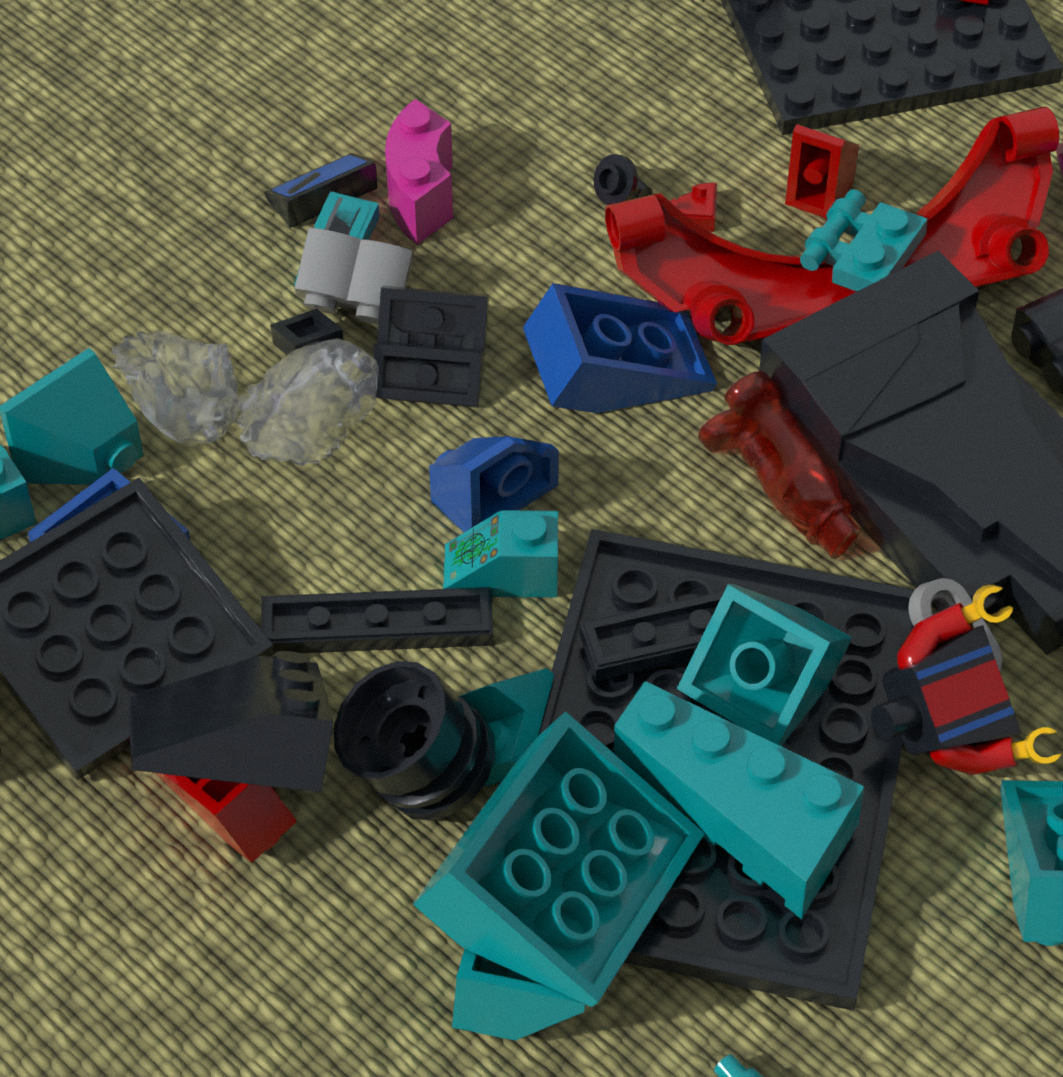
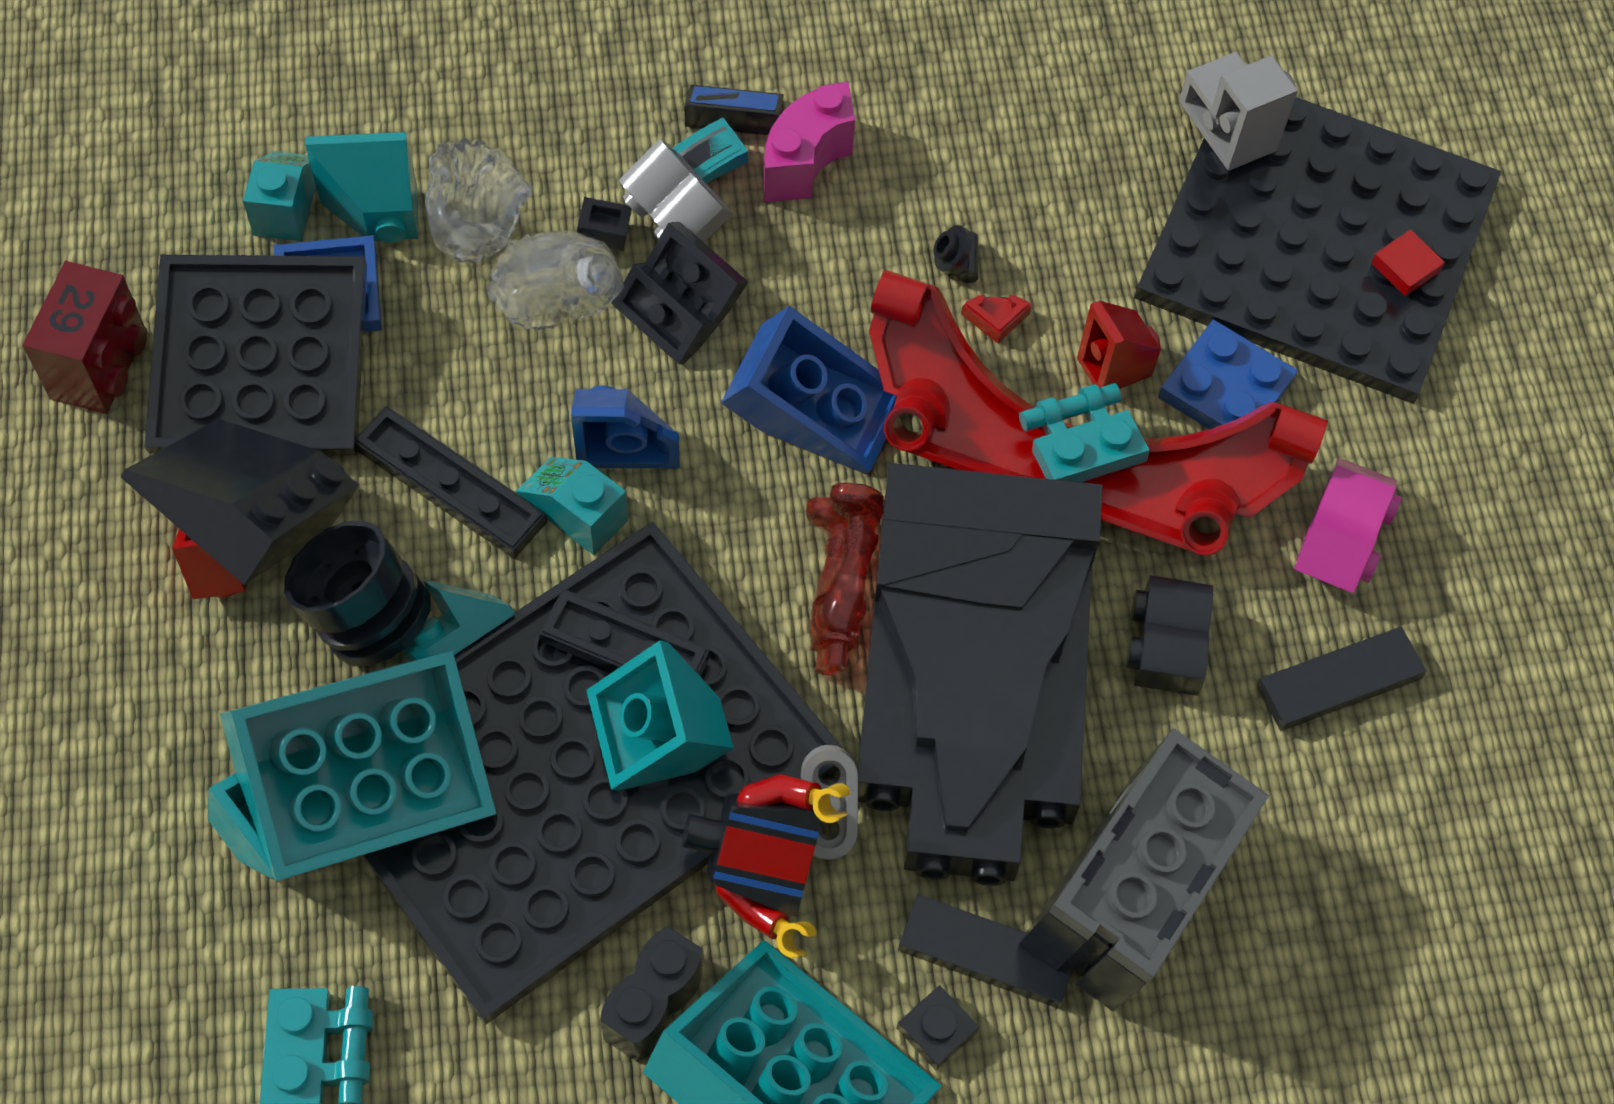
camera: 35 degrees right, 10 degrees up
teal wedge [614,681,864,920] -> none
none -> black brick [600,926,703,1062]
none -> blue plate [1158,320,1298,429]

